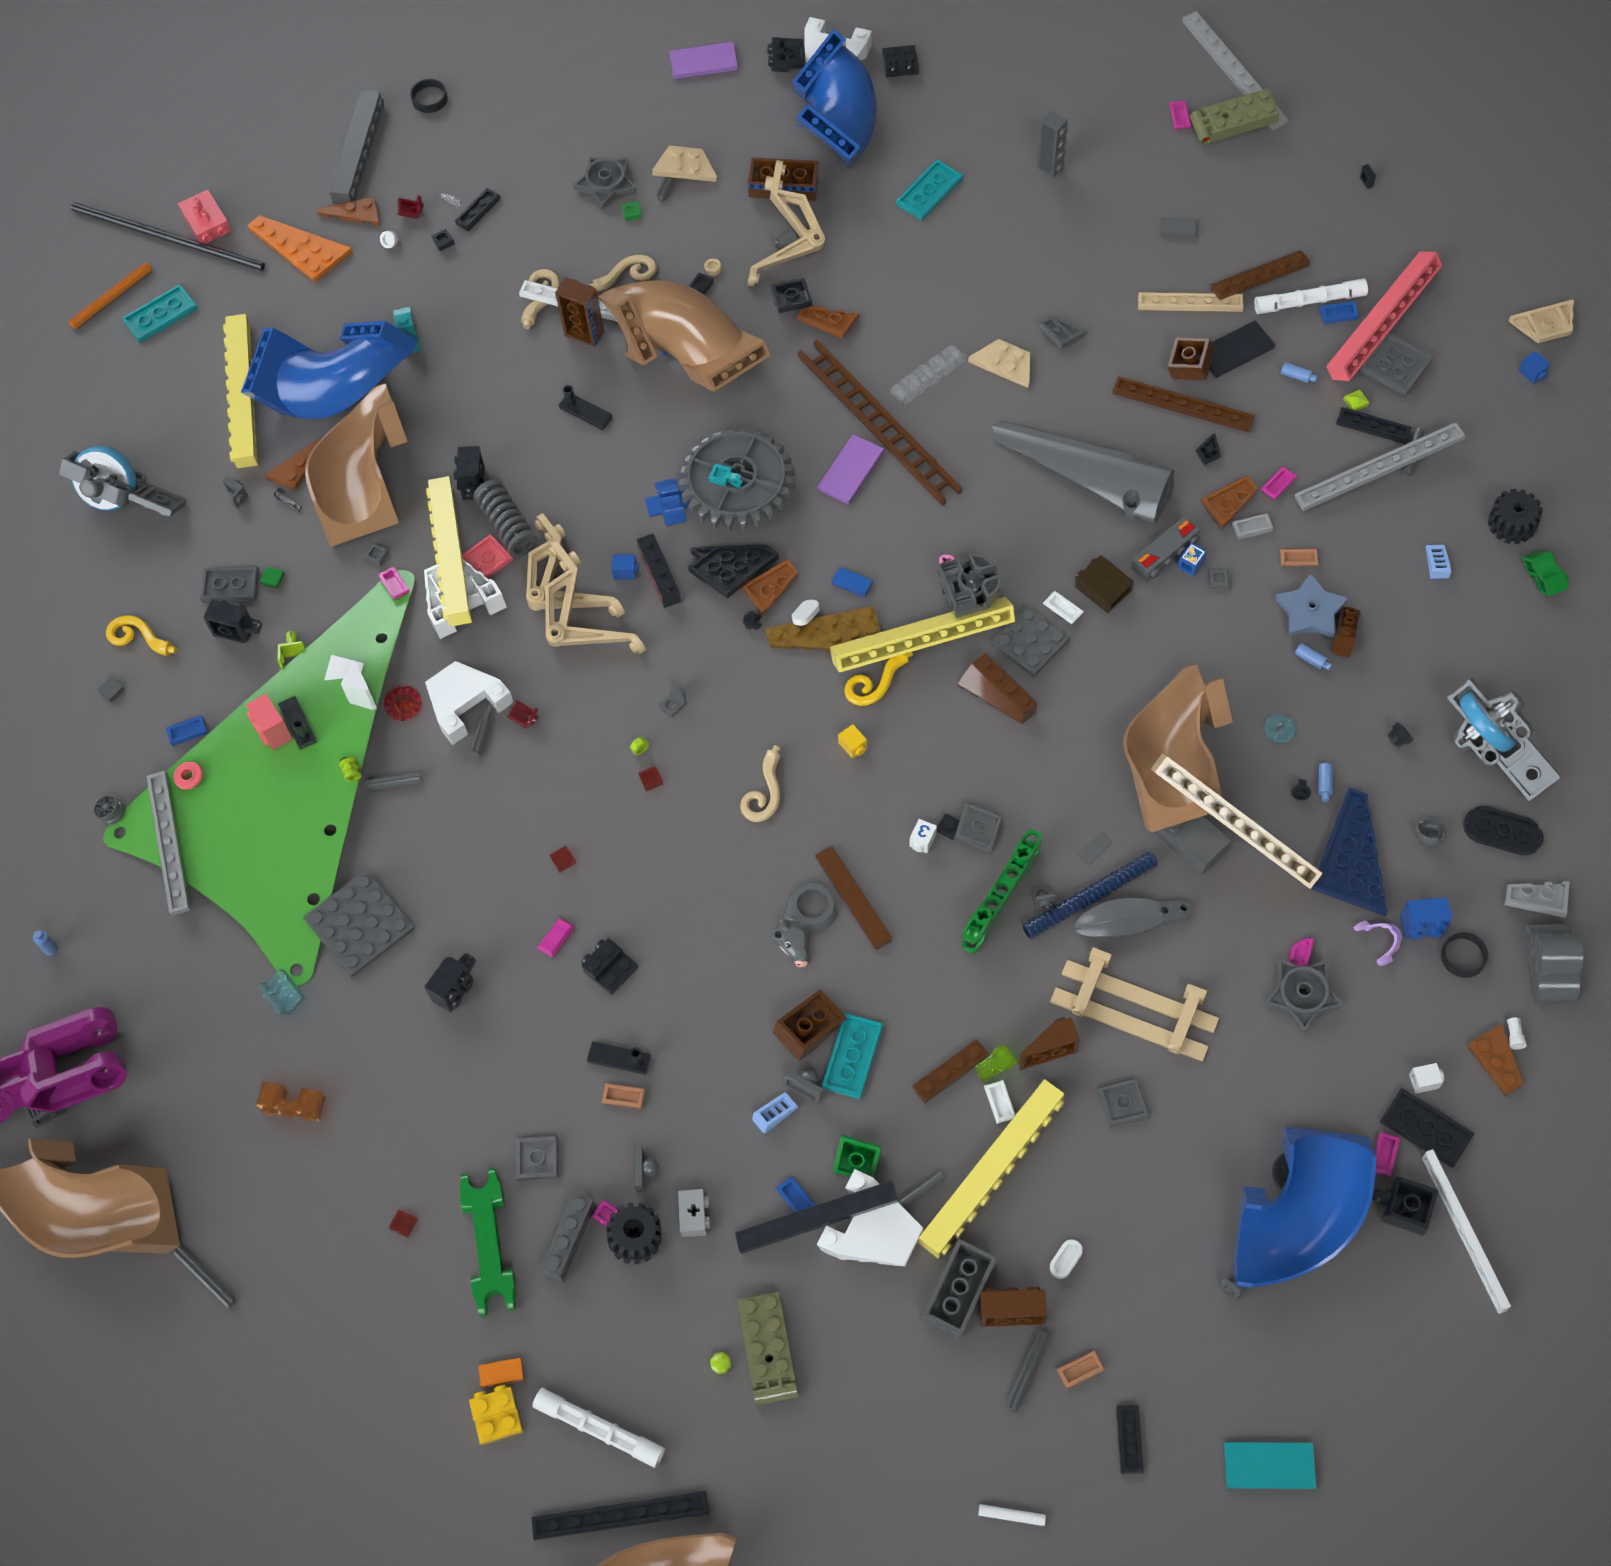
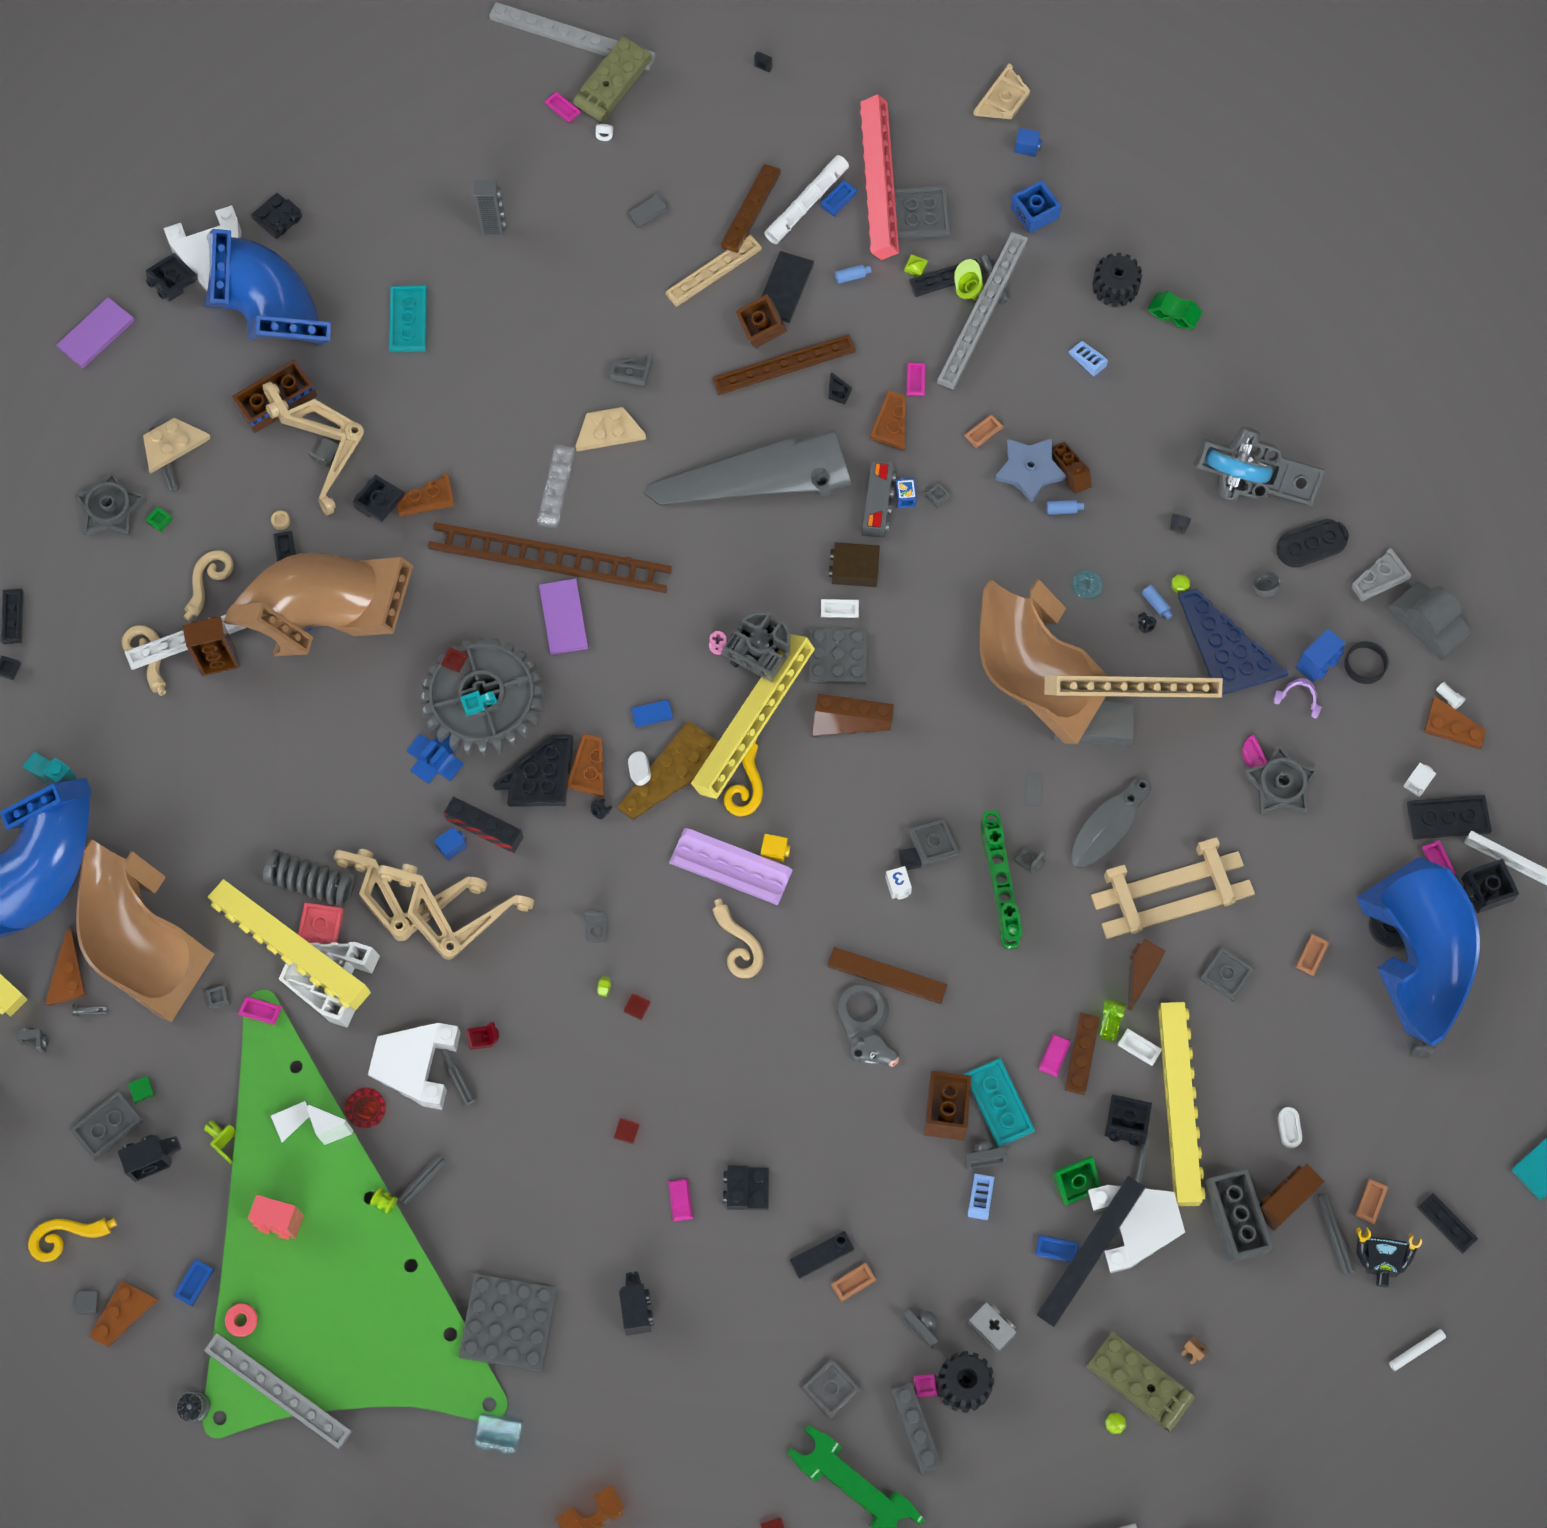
camera: 45 degrees left, 5 degrees up
black piece [278,696,317,750] -> none
black hinge [453,446,485,500] -> none
black piece [559,385,612,431] -> none
dark blue piece [1023,851,1158,939] -> none
light grey tile [1232,513,1273,540] -> none
none -> dark orange wing [88,1281,159,1347]
none -> clear red tile [441,647,468,673]
none -> white tile [595,124,613,141]
none -> lavender plate [669,828,793,905]
none -> lime piece [954,259,984,300]
none -> blue brick [1010,180,1061,234]
none -> dark pink tile [1038,1033,1071,1077]
none -> black plate [1104,1094,1152,1146]
none -> lime tile [1171,574,1190,593]
none -> medium nougat tile [1181,1336,1209,1364]
none -> nougat tile [1295,934,1330,977]
none -> black torso [1356,1227,1422,1287]

